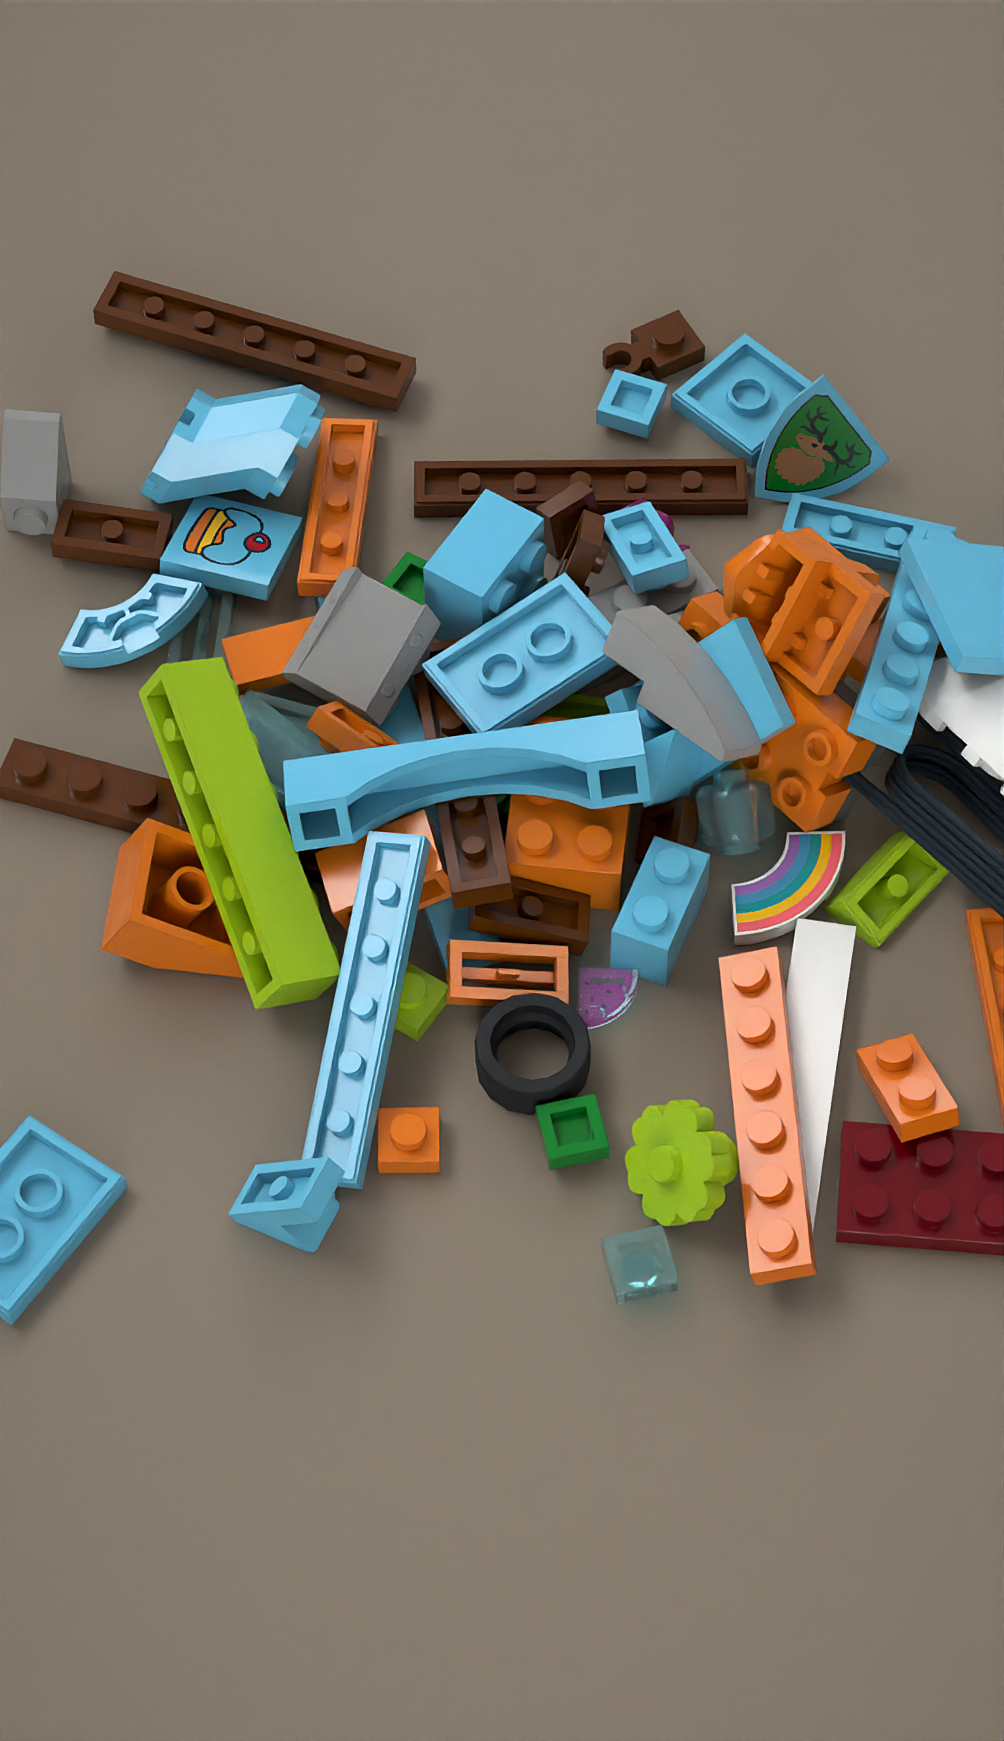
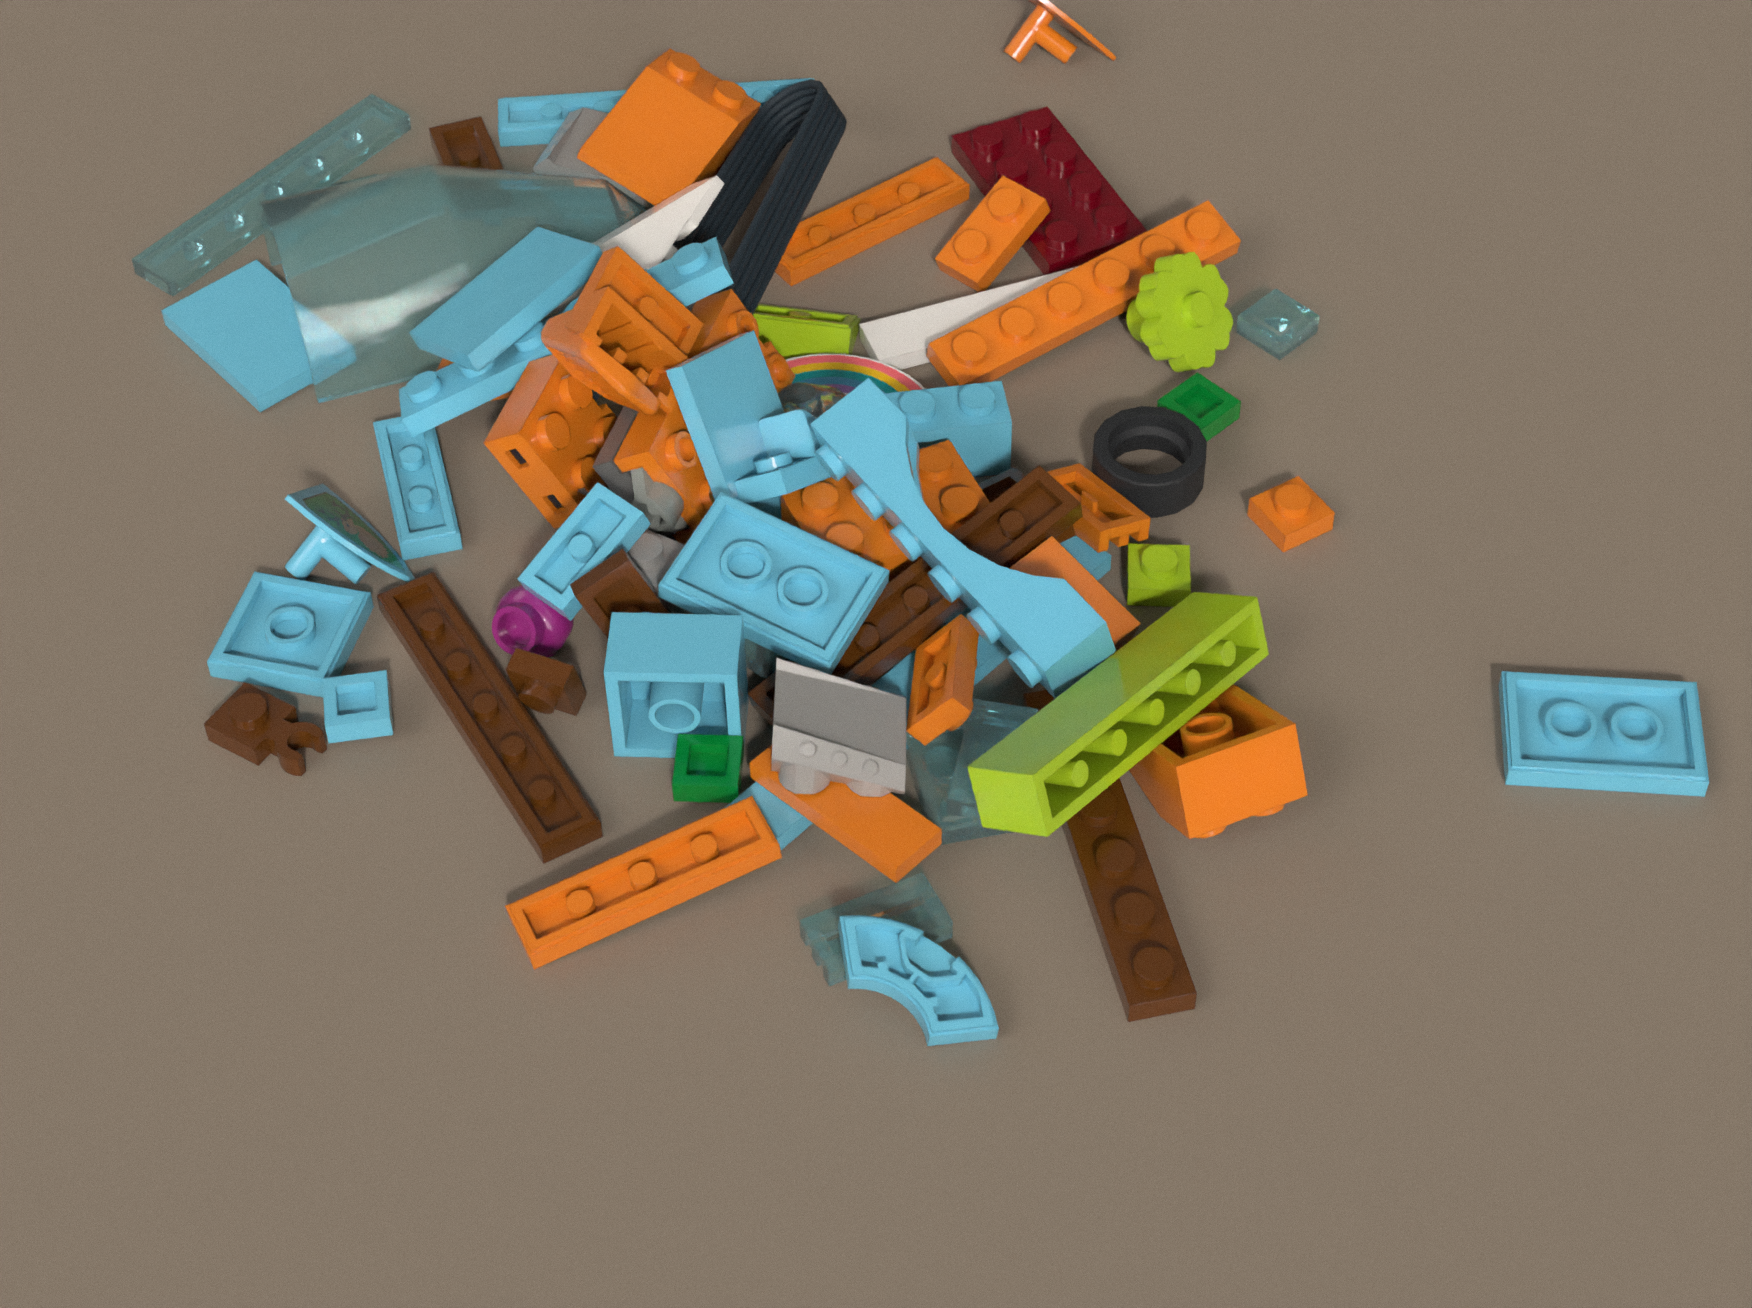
camera: 120 degrees left, 10 degrees down
light grey slope [0,409,72,535] -> none
reddish brown plate [51,499,175,572] -> none
reddish brown plate [93,271,417,412] -> none
medium azure brick [139,384,325,504] -> none
medium azure tile [160,495,303,601] -> none
medium azure slope [228,1157,345,1252] -> none
medium azure tile [302,831,431,1189] -> none
clear light blue tile [577,968,639,1029] -> none
light grey slope [602,605,762,762] -> none

